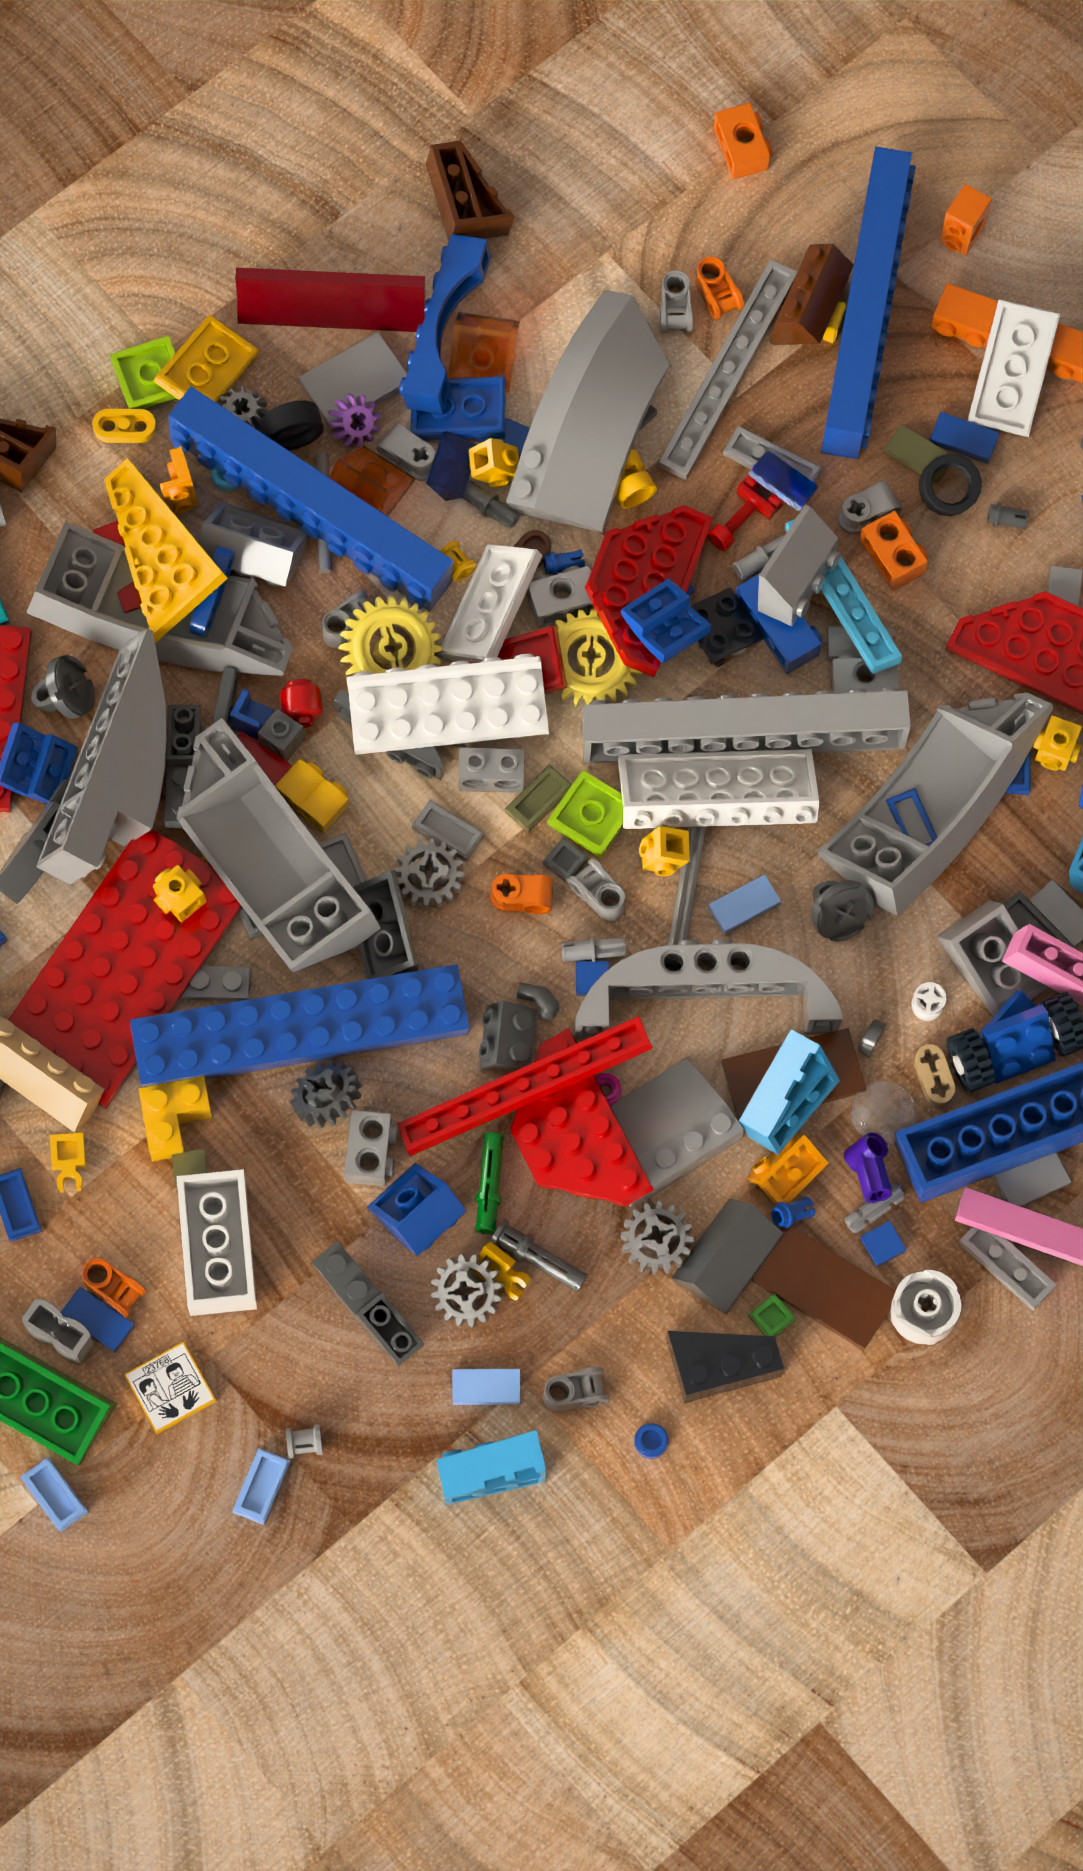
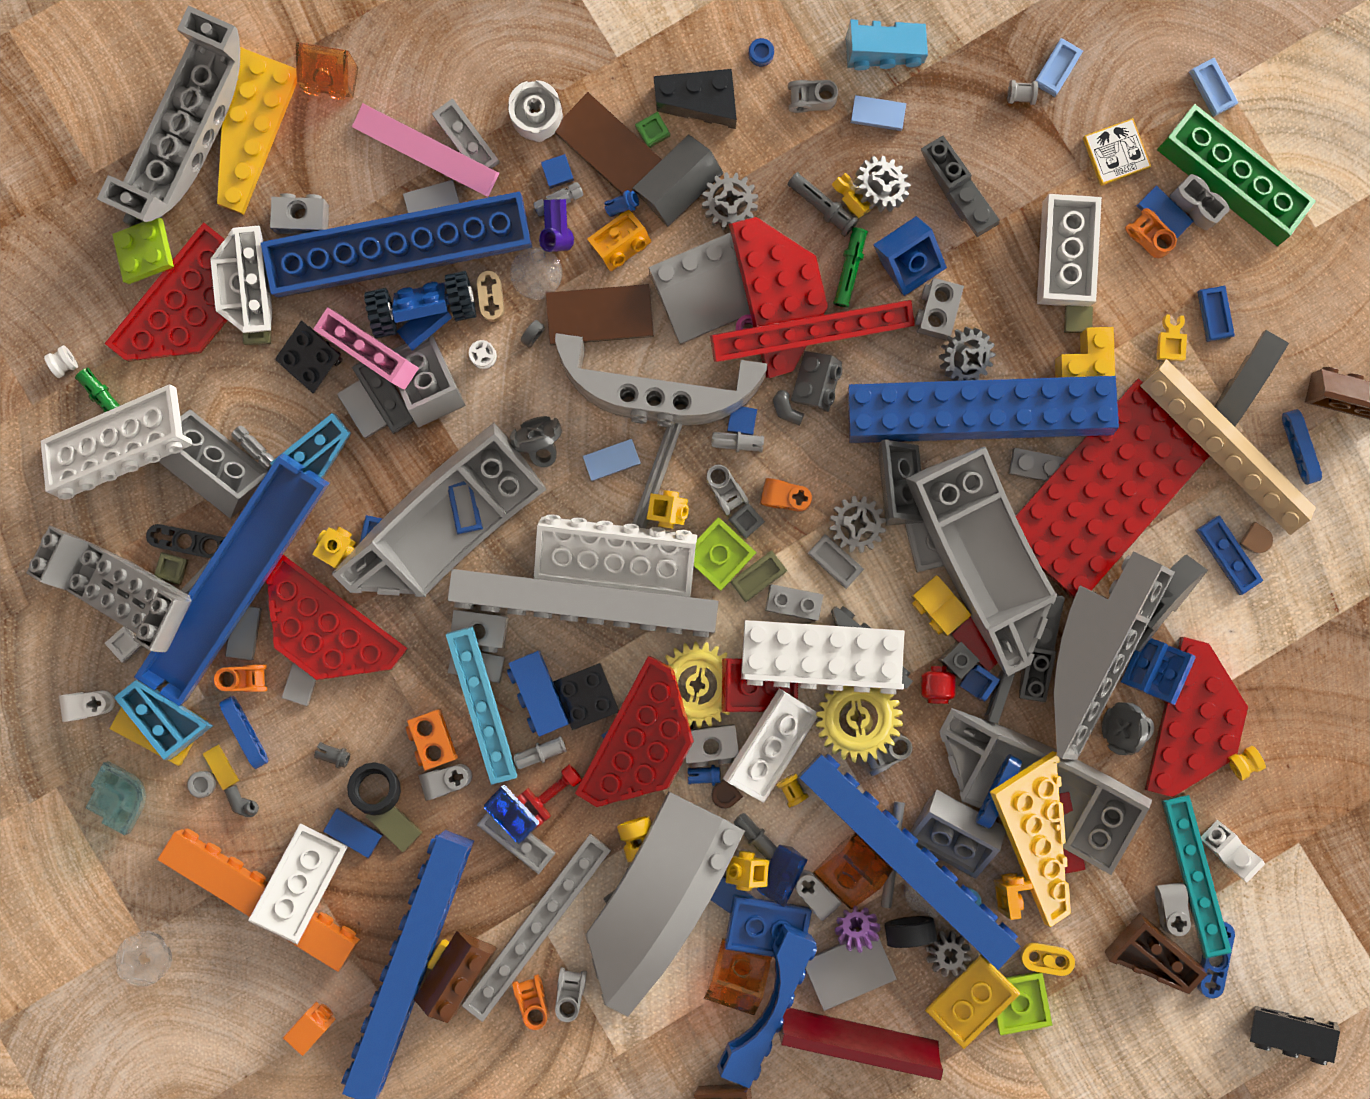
camera: 170 degrees left, 15 degrees up
yellow brick [153,865,207,923] -> none
blue slope [621,578,711,664] -> none
wedge [739,1029,840,1155] -> none
light grey slope [758,505,840,626] -> none

